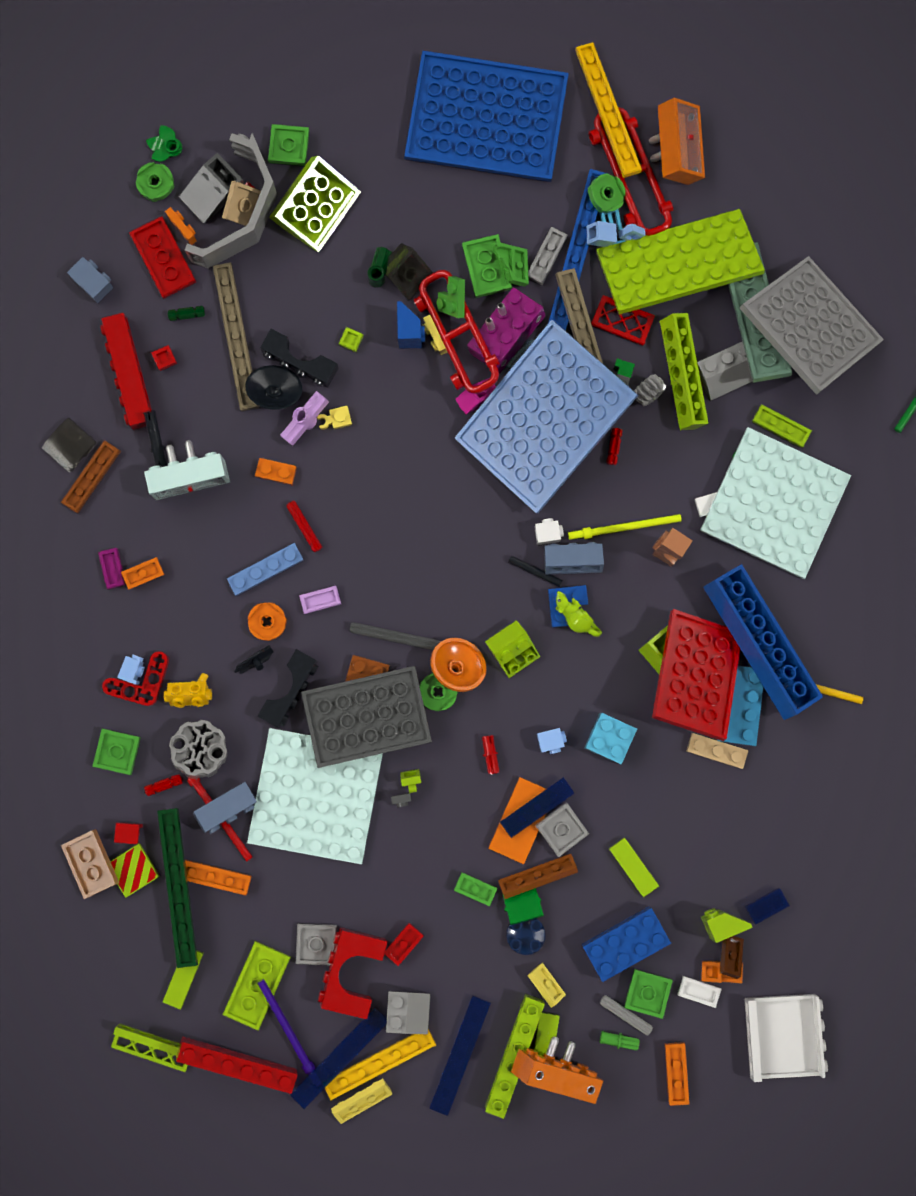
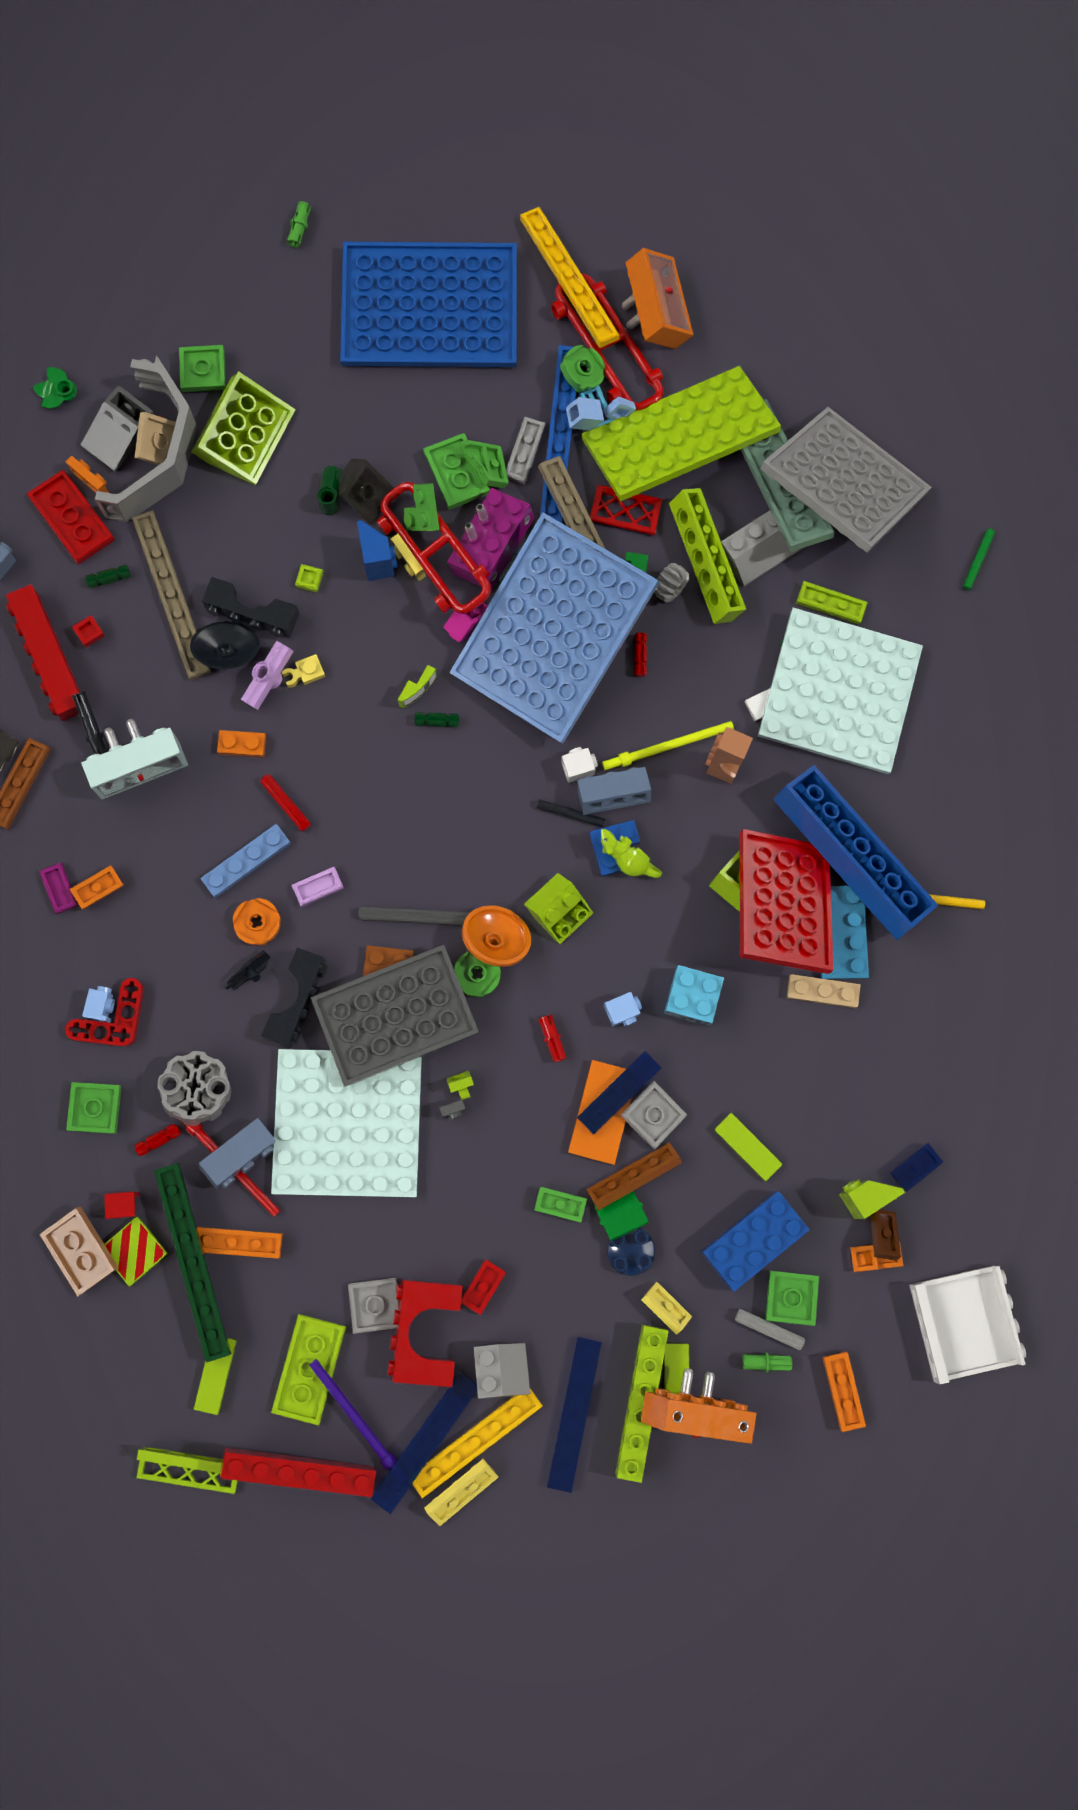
camera: 15 degrees left, 5 degrees down
bright green plate [136,162,175,202] -> none
yellow brick [164,673,212,708] -> none
white tile [677,976,721,1008] -> none
none -> bright green pin [286,201,311,248]
none -> lime slope [398,665,437,708]
none -> dark green axle [414,712,459,727]

